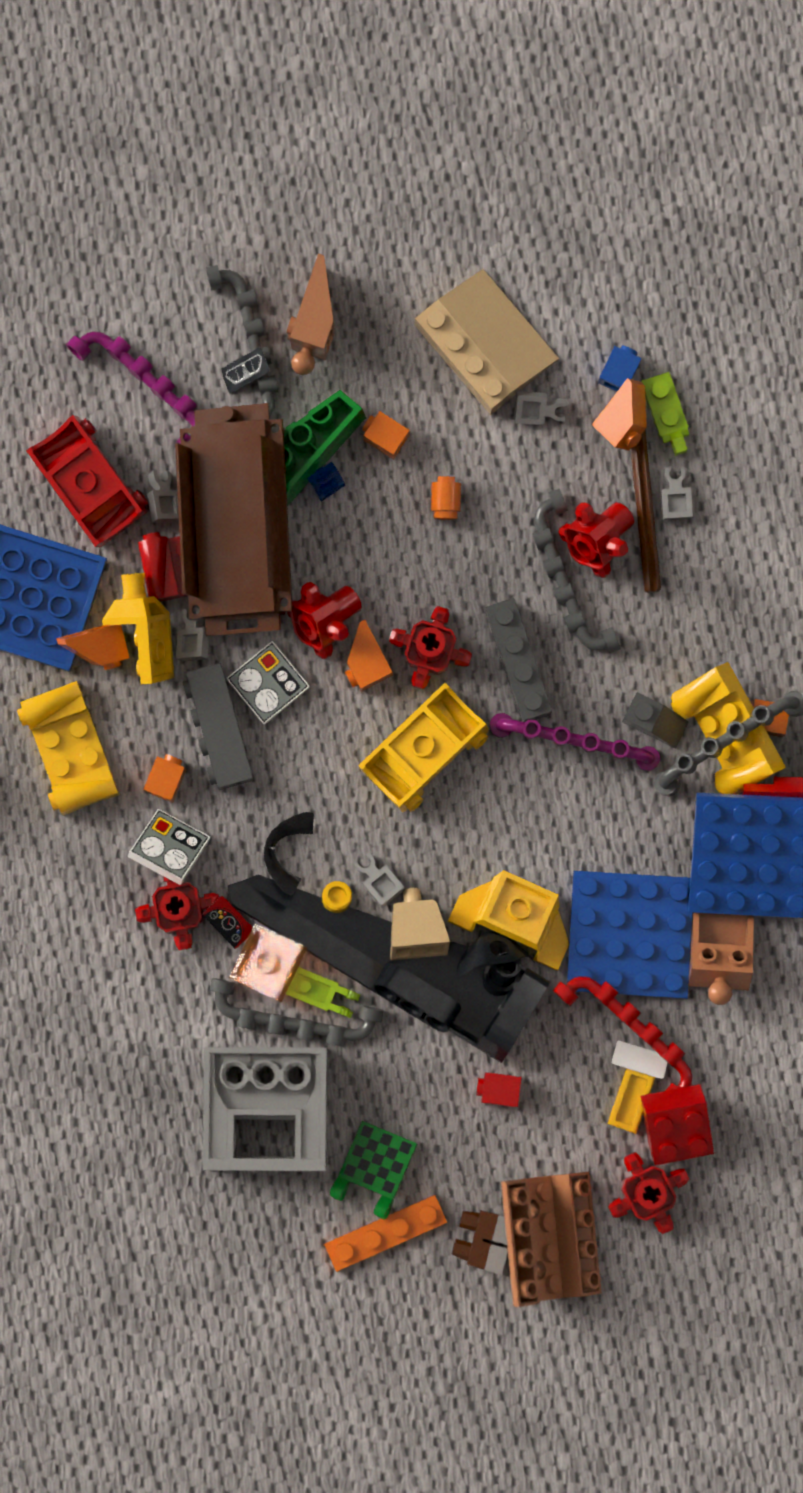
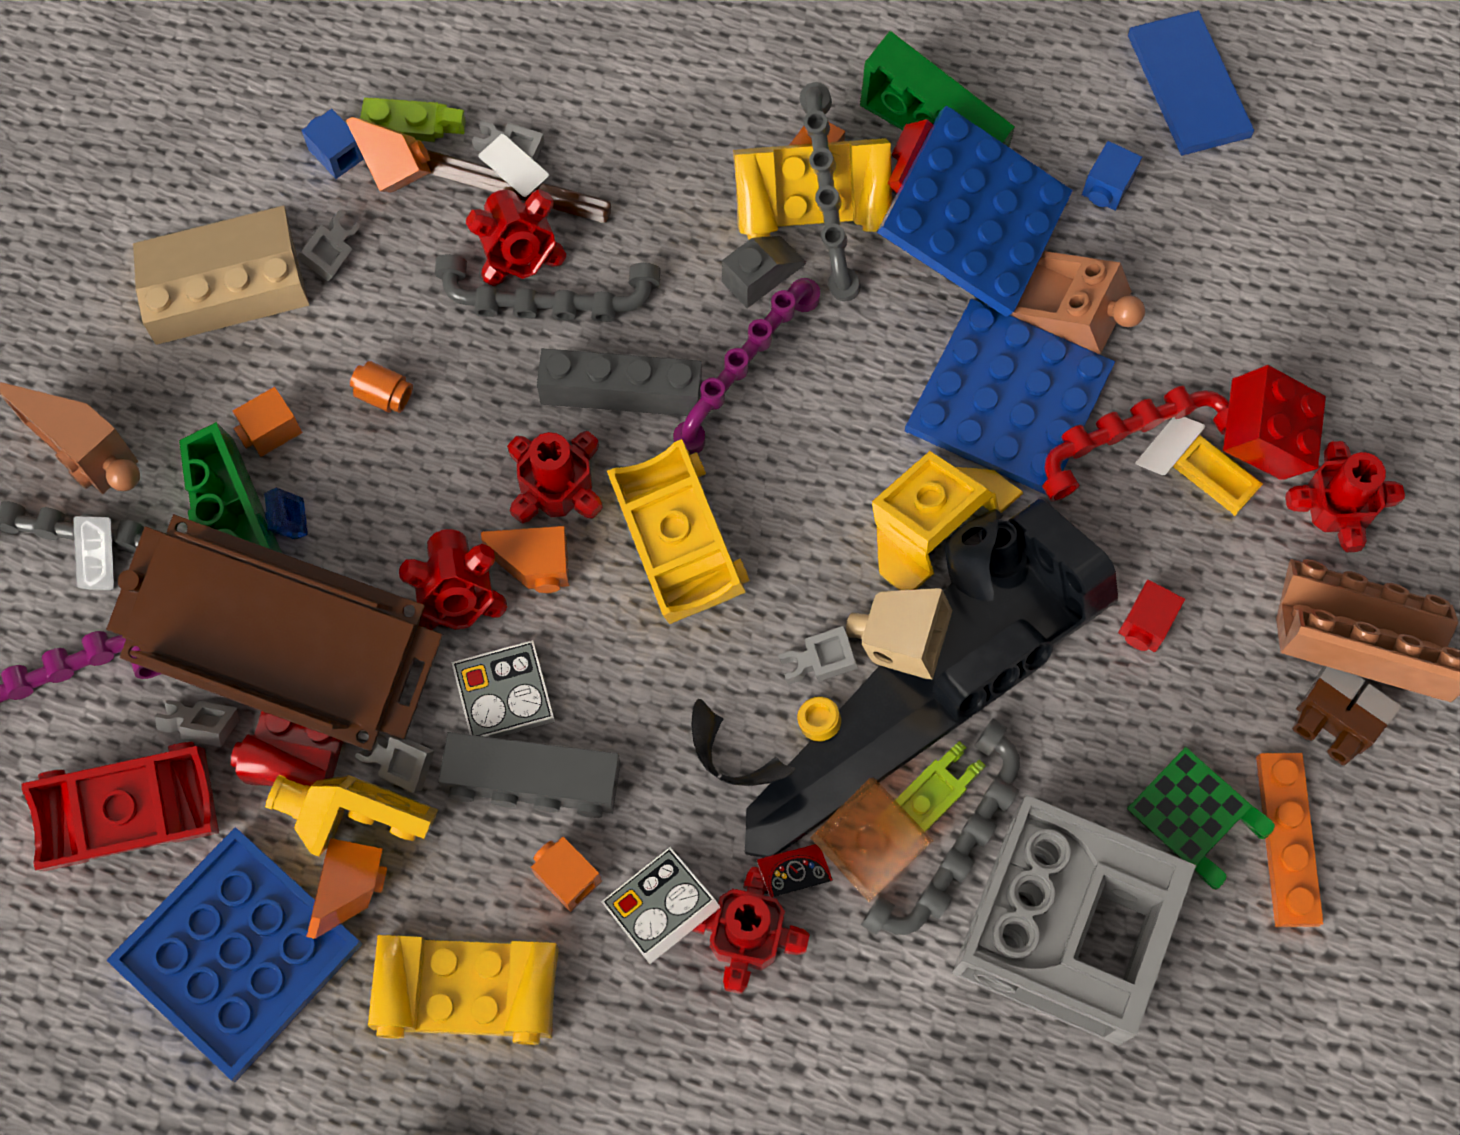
camera: 70 degrees left, 15 degrees down
none -> white sticker [478,134,549,197]

